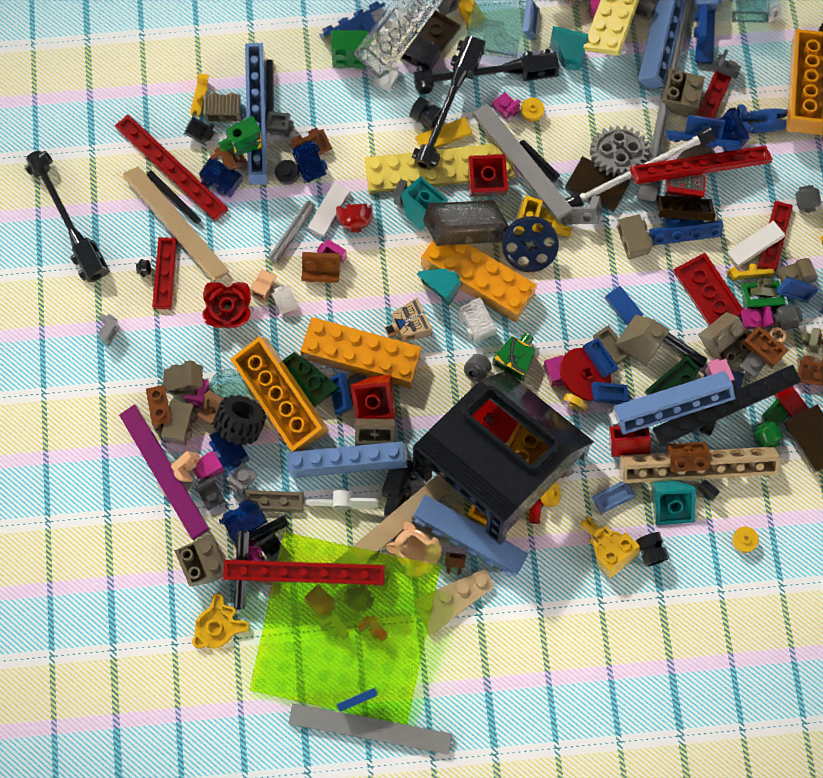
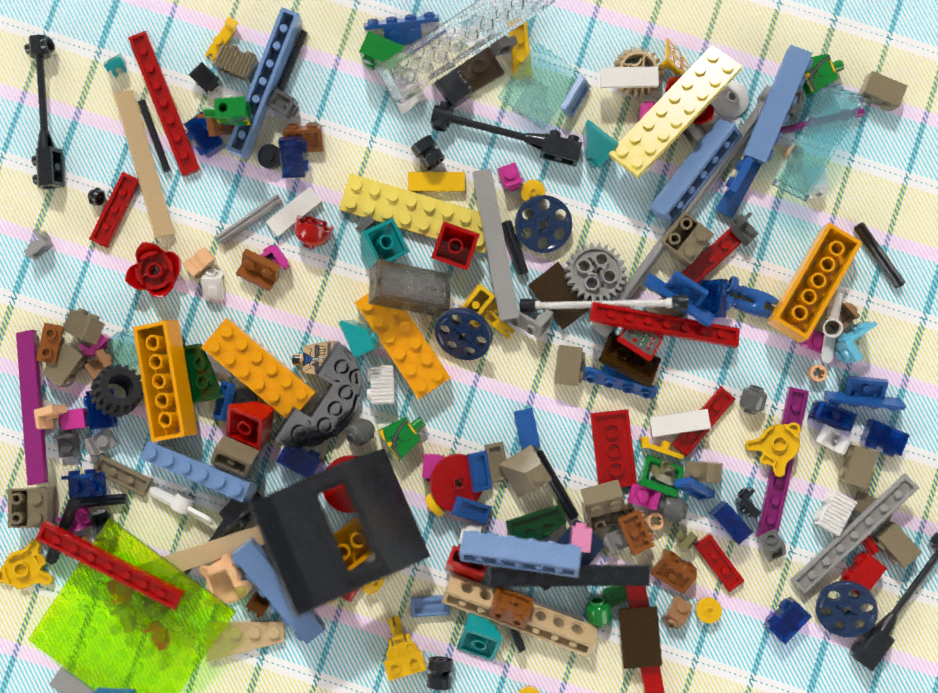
camera: 25 degrees right, 15 degrees up
black bar [412,36,486,170] -> none
none -> teal tile [103,53,127,78]
none -> black plate [272,341,362,448]
none -> clear blue brick [276,446,324,478]
none -> dark blue wedge [515,195,572,253]

